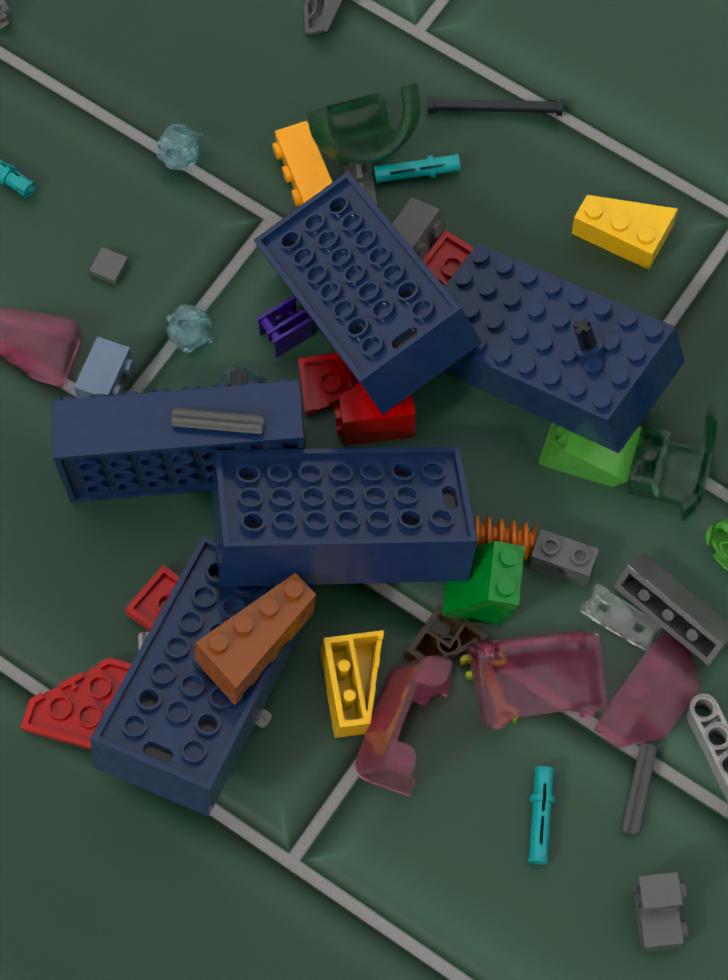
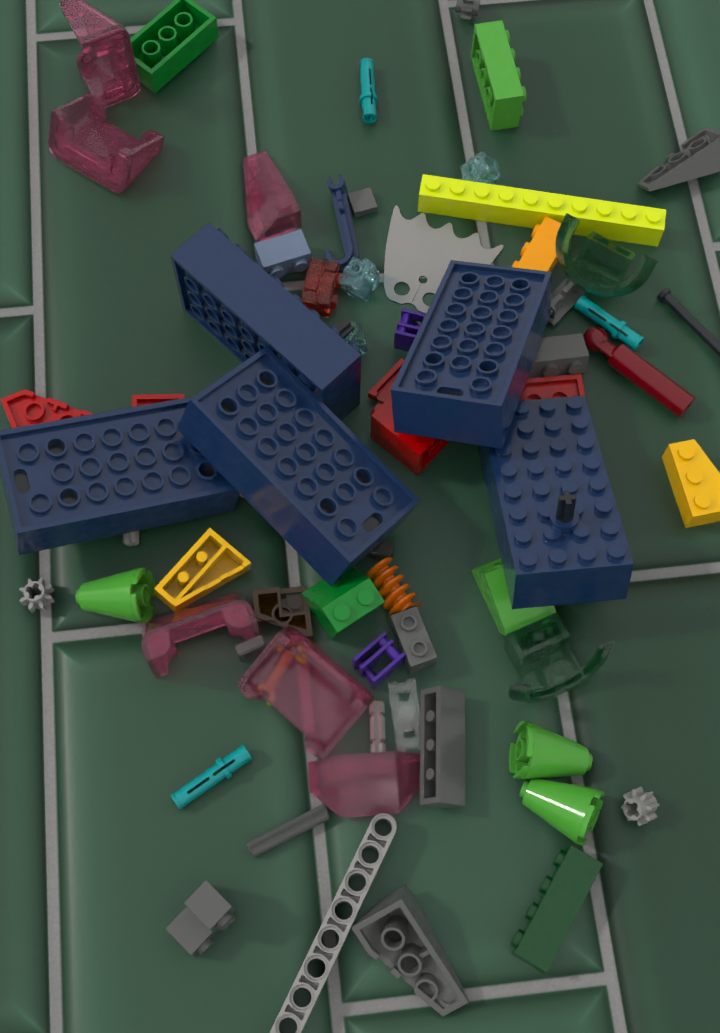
camera: 45 degrees right, 0 degrees up
dark grey axle [171,408,265,434] -> none
dark orange wedge [195,573,316,705] -> none
none -> light grey gear [19,577,55,613]
none -> bright green cone [75,568,156,623]
none -> dark grey tile [235,634,266,662]
none -> clear red brick [301,258,344,318]
none -> dark blue piece [324,174,359,274]
none -> dark purple piece [353,631,406,690]
none -> light grey axle [369,701,386,758]
none -> light grey piece [384,205,503,313]
none -> neon yellow brick [417,174,666,247]
none -> bright green brick [471,20,526,131]
none -> dark red piece [583,327,696,418]

